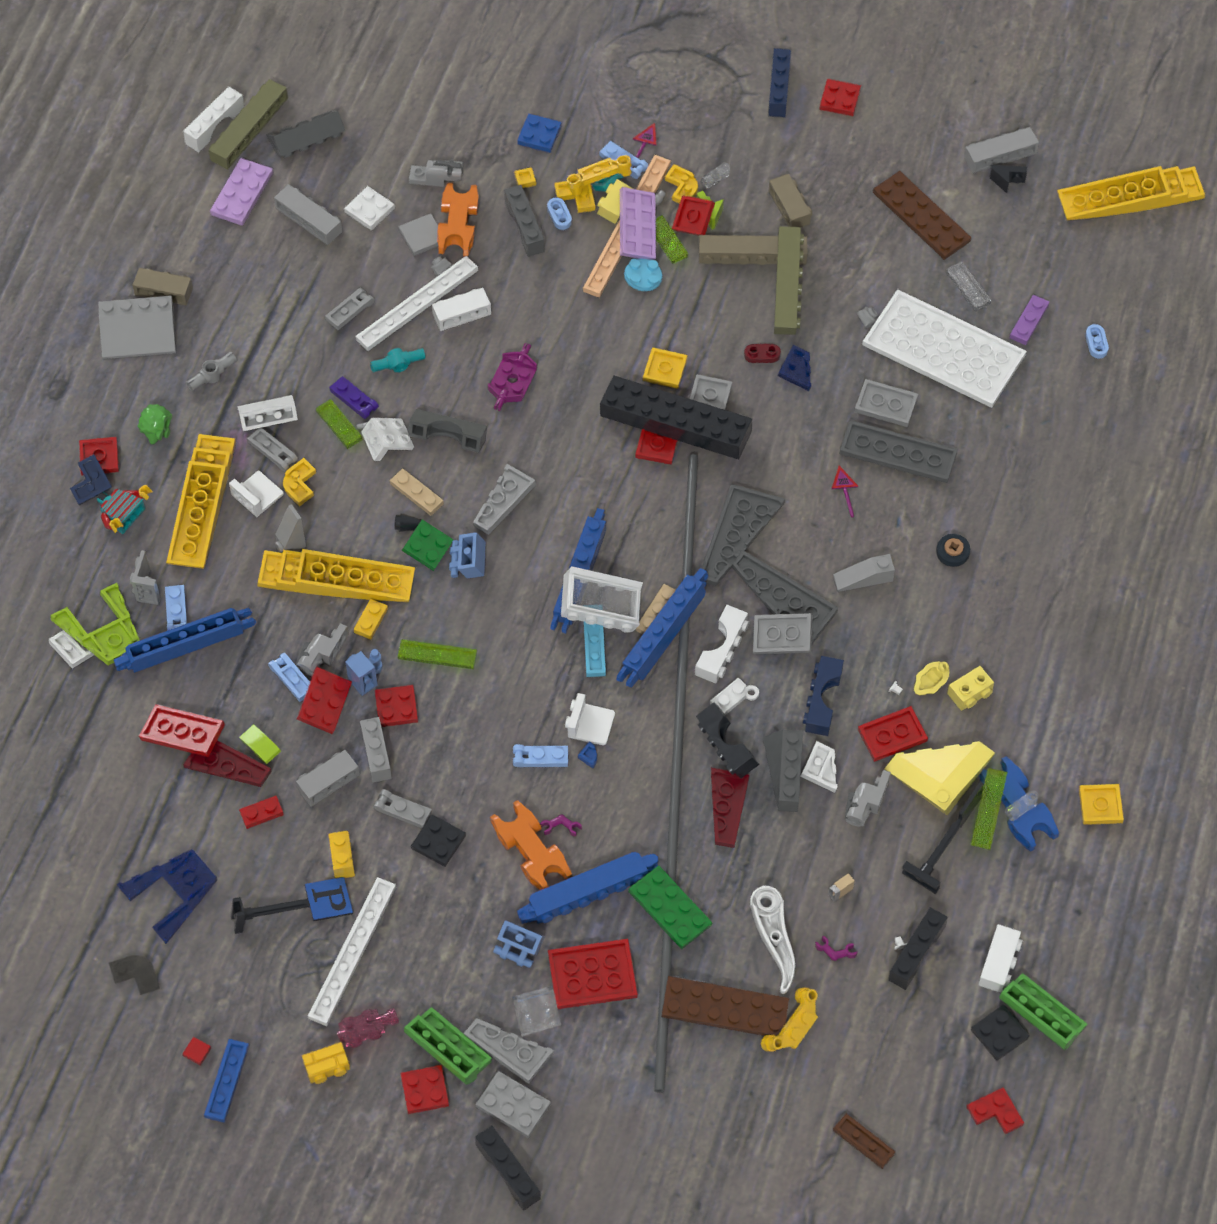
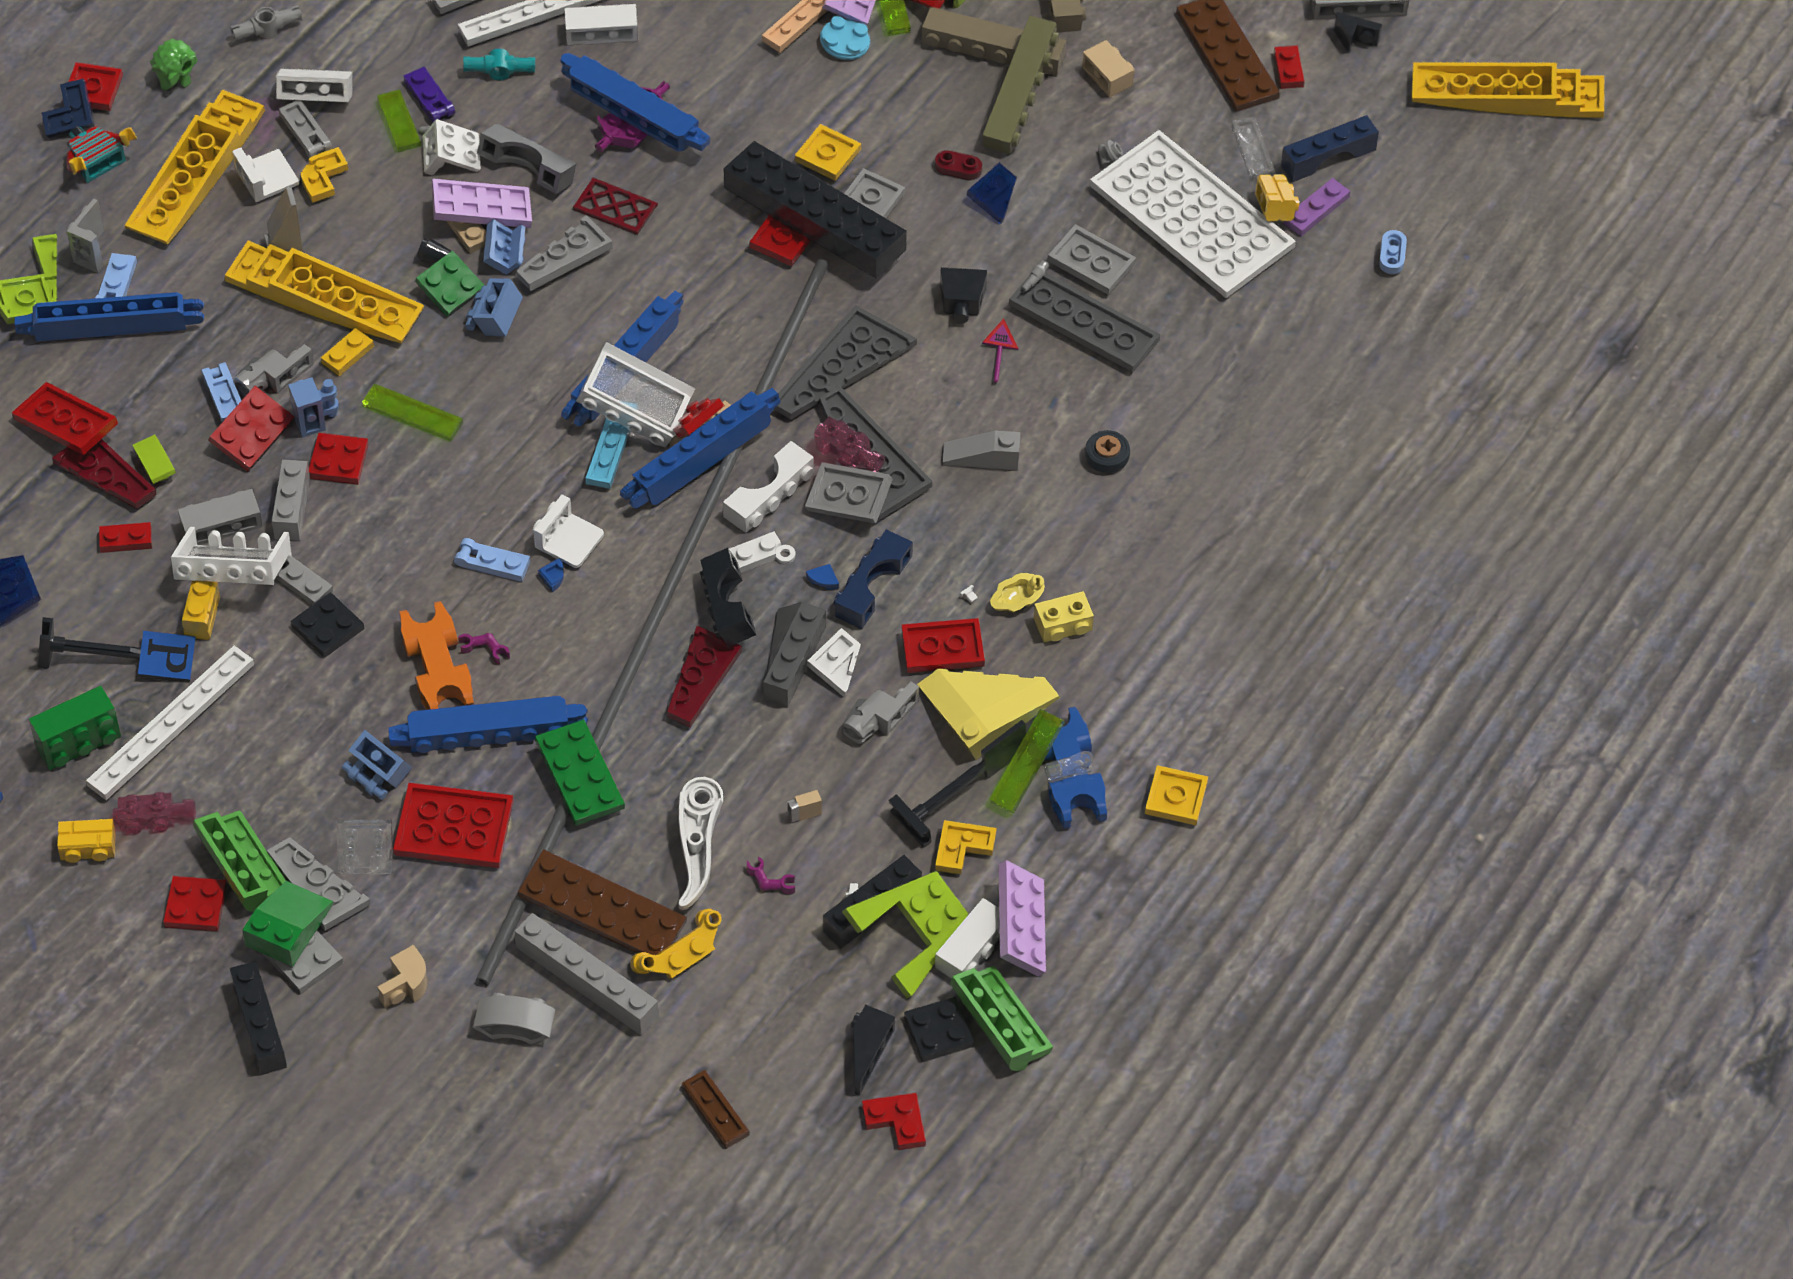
camera: 15 degrees right, 5 degrees down
none -> green brick [29,685,121,770]
none -> white window [171,527,292,585]
none -> green slope [242,881,334,967]
none -> tan brick [378,945,428,1008]
none -> lavender plate [431,179,532,228]
none -> light grey brick [473,993,555,1045]
none -> medium blue bracket [483,219,525,275]
none -> light grey brick [514,913,659,1036]
none -> blue hinge [560,53,710,152]
none -> dark red window [573,177,658,235]
none -> red plate [673,398,725,438]
none -> blue tile [806,564,839,590]
none -> clear pink brick [814,416,885,472]
none -> lime wing [842,871,968,998]
none -> black slope [851,1004,895,1095]
none -> yellow plate [935,820,997,875]
none -> black torso [940,267,987,323]
none -> lavender plate [999,860,1046,976]
none -> light grey piece [1022,260,1049,292]
none -> tan brick [1082,40,1135,97]
none -> yellow brick [1255,175,1299,221]
none -> red plate [1274,45,1305,89]
none -> dark blue arch [1281,115,1379,182]

